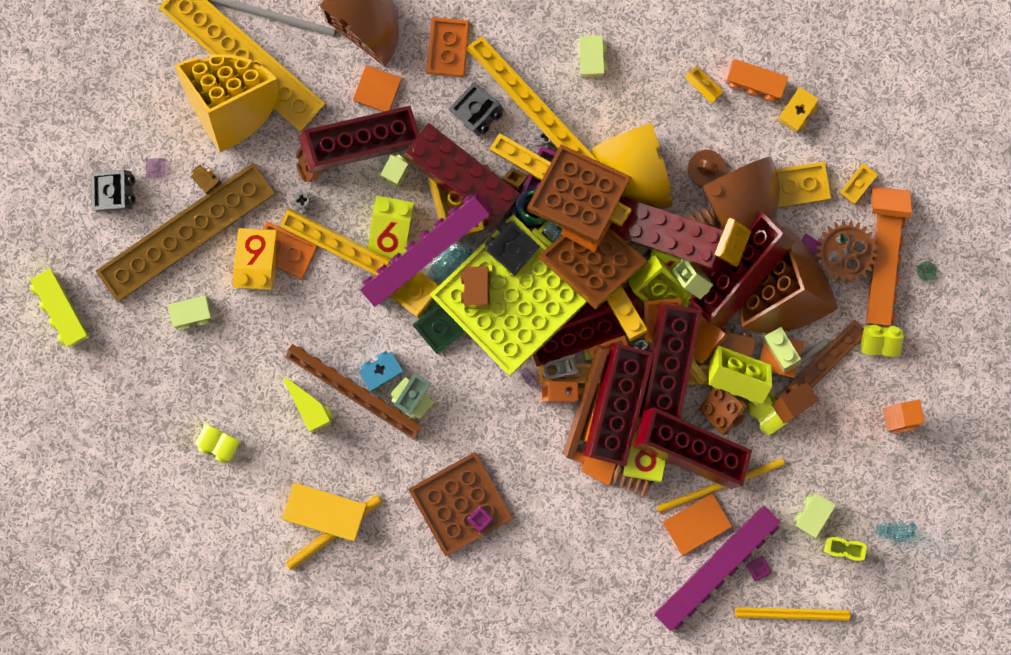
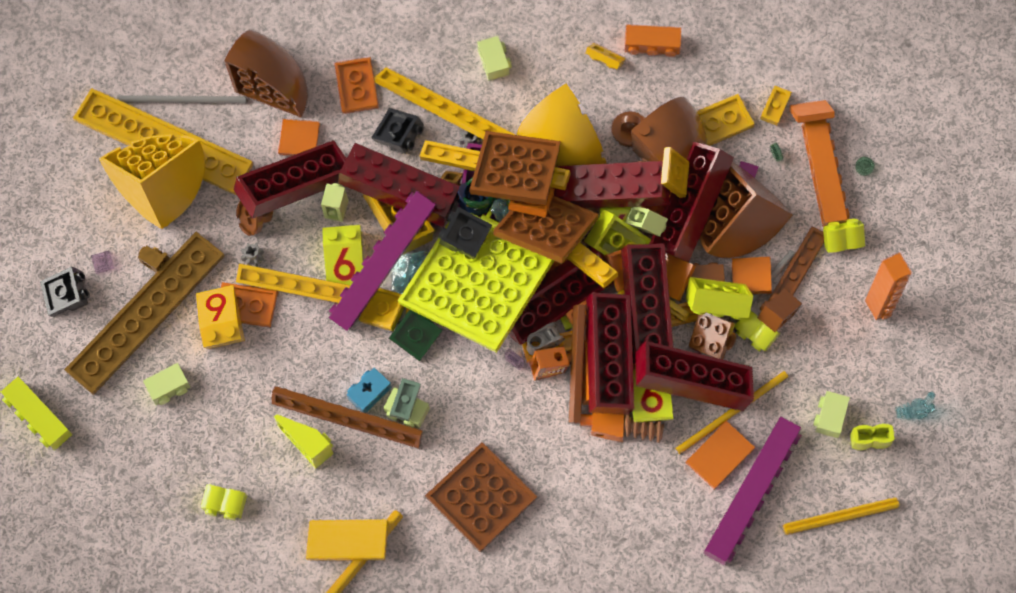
camera: 15 degrees left, 15 degrees down
dark orange brick [461,266,490,309] -> none
magenta tile [467,506,494,533] -> none
magenta tile [746,556,772,582] -> none
yellowish green brick [764,327,801,374] -> none
yellow brick [777,87,819,133] -> none
dark orange gear [816,220,878,283] -> none

